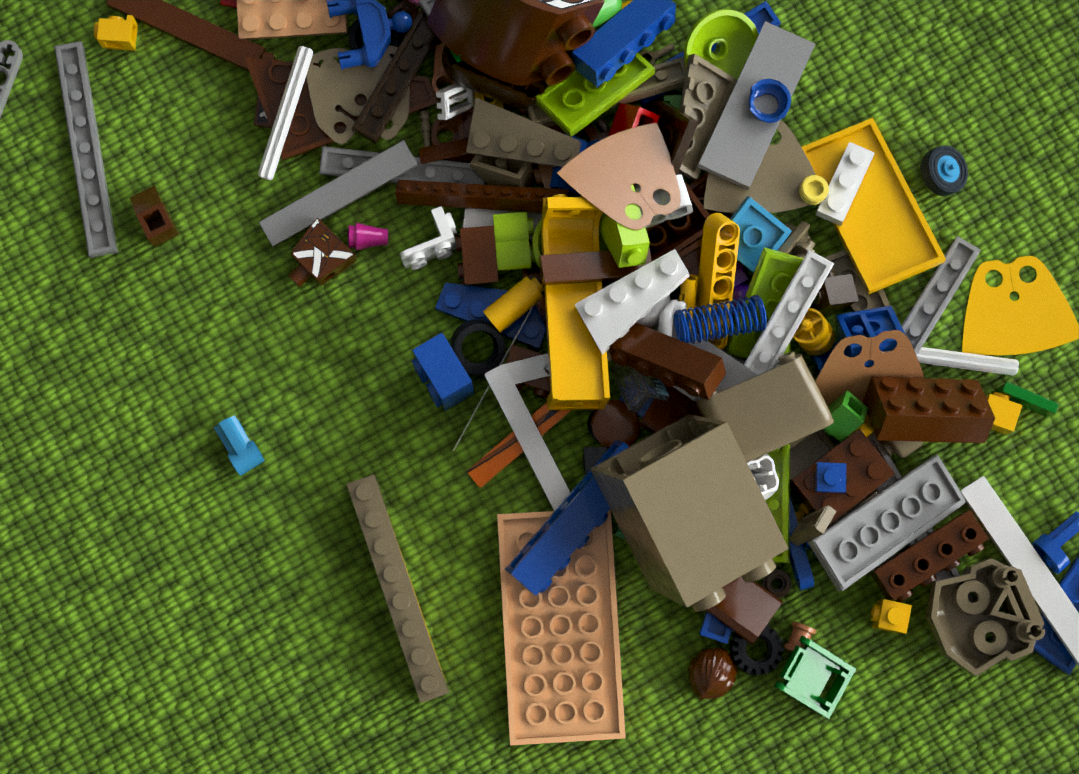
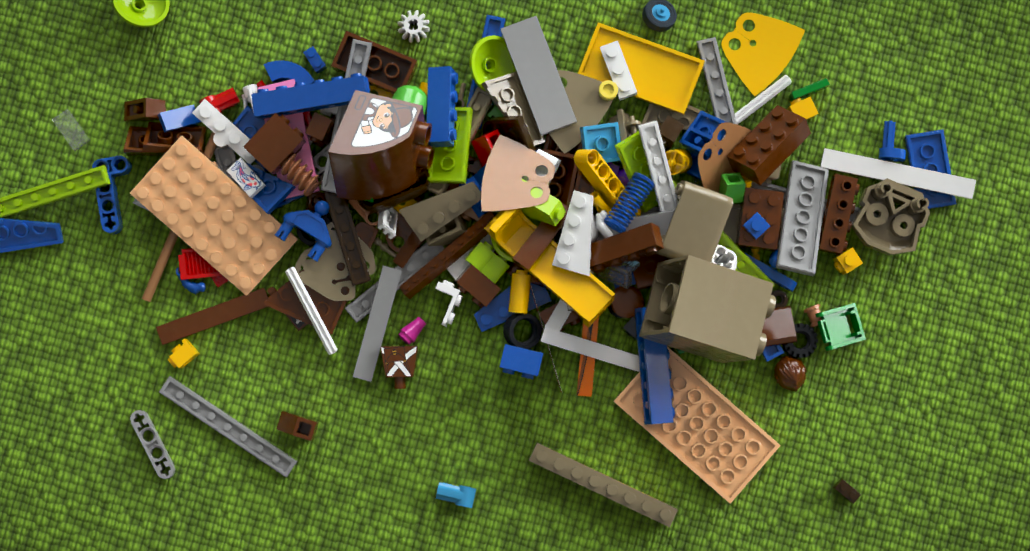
camera: 45 degrees left, 5 degrees up
blue piece [749,78,791,123] -> none
dark tan tile [789,505,836,546] -> none

